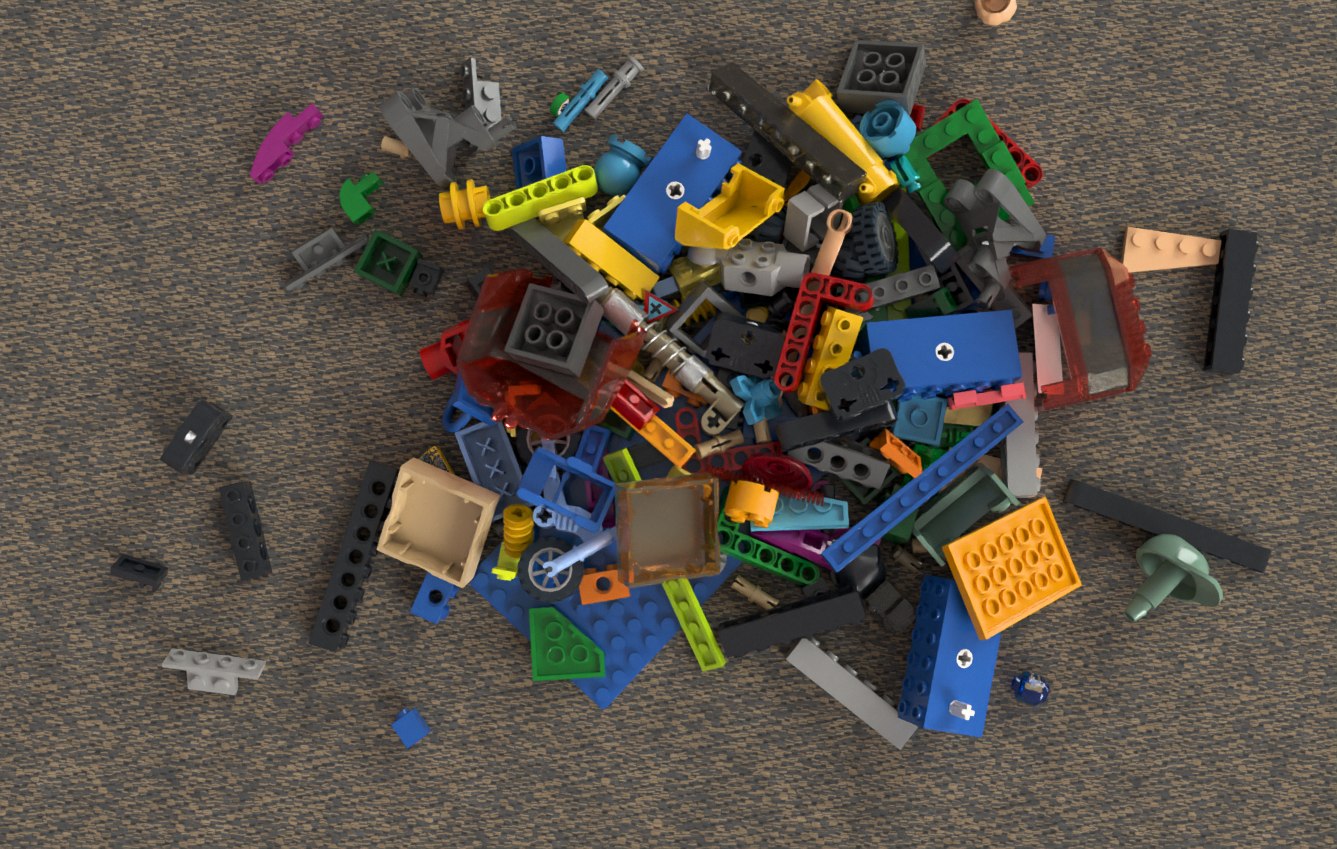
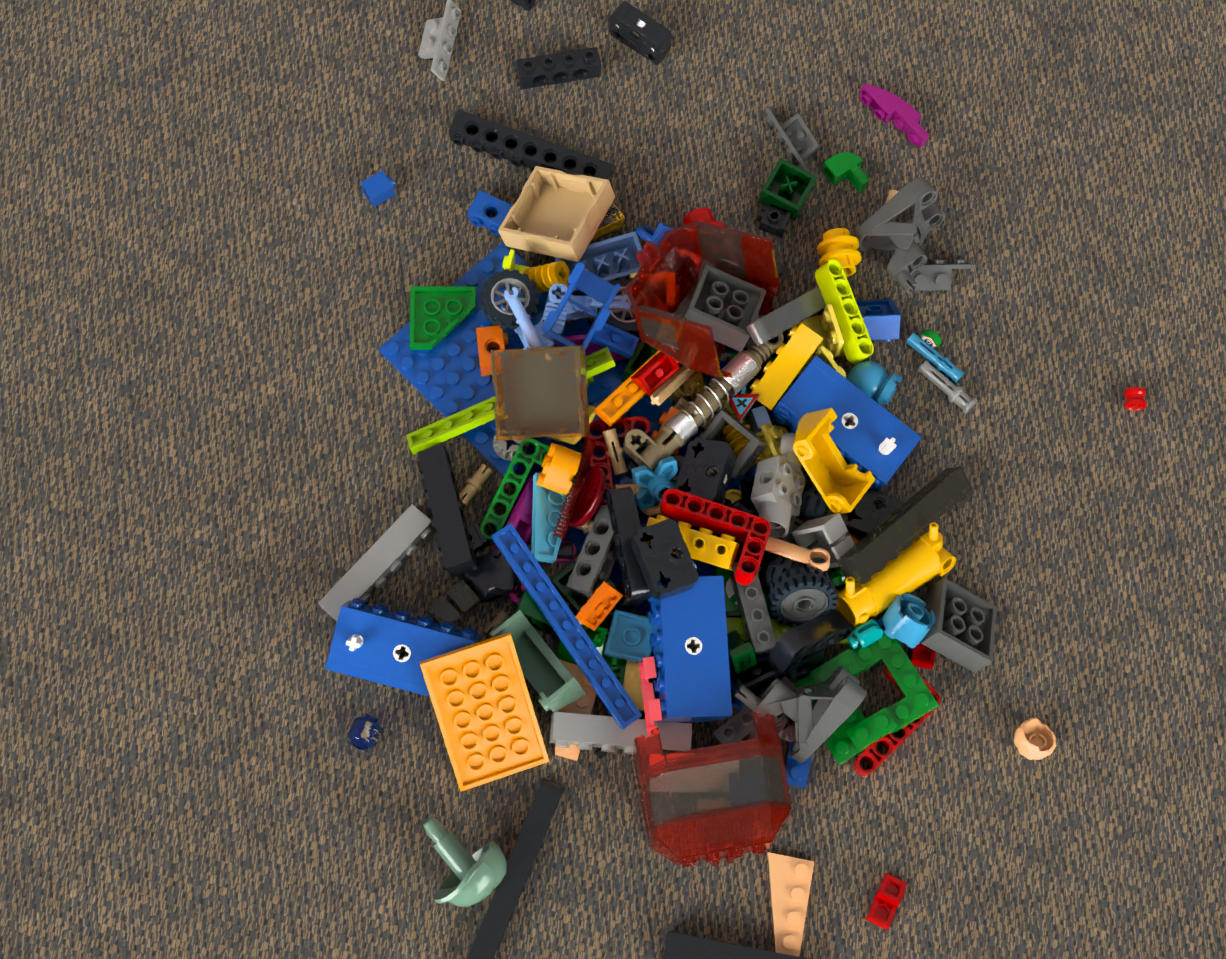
camera: 85 degrees right, 15 degrees down
black plate [627,441,668,469] -> none
none -> red slope [865,873,907,930]

